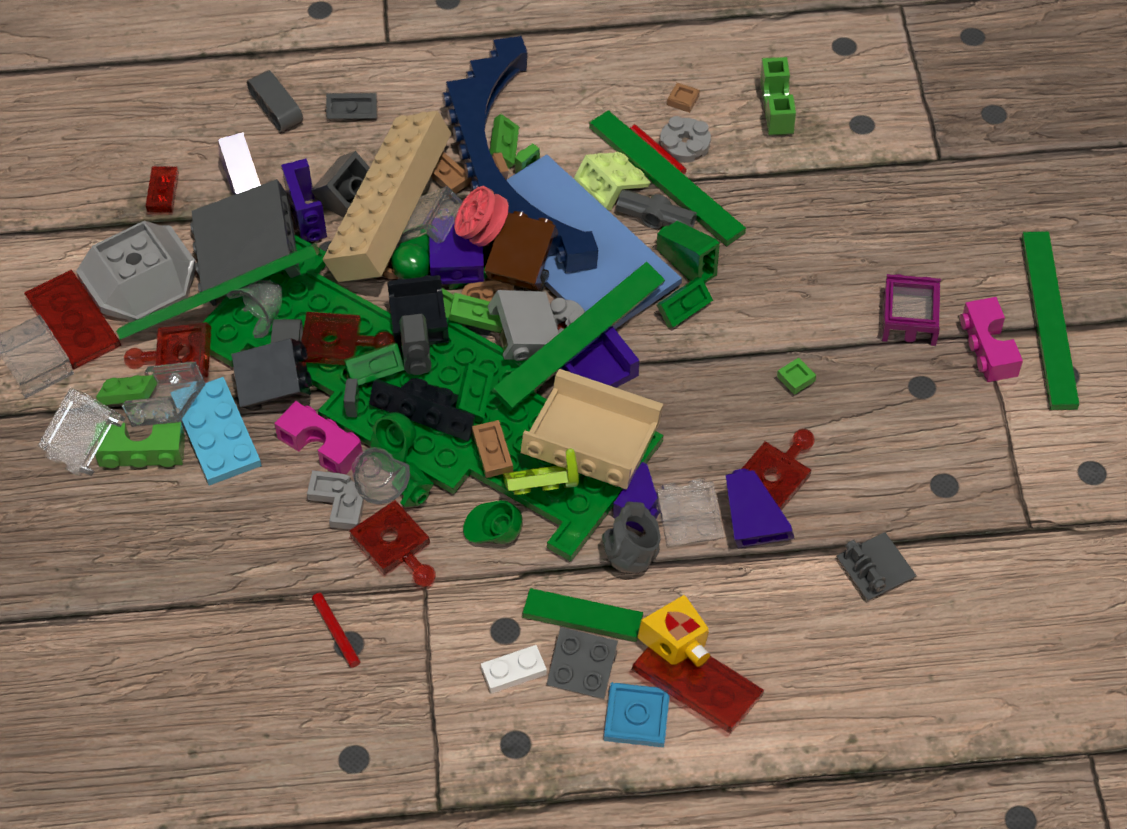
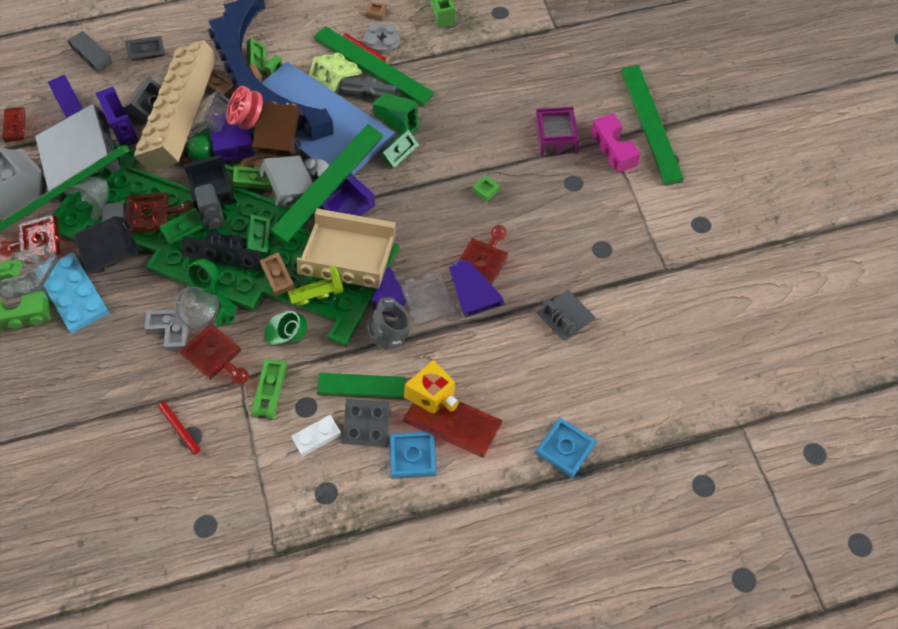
camera: 10 degrees left, 5 degrees up
dark pink arch [274,401,363,474] -> none
dark grey tile [344,379,360,417] -> none
none -> bright green plate [252,359,287,420]
none -> dark azure tile [535,417,597,478]

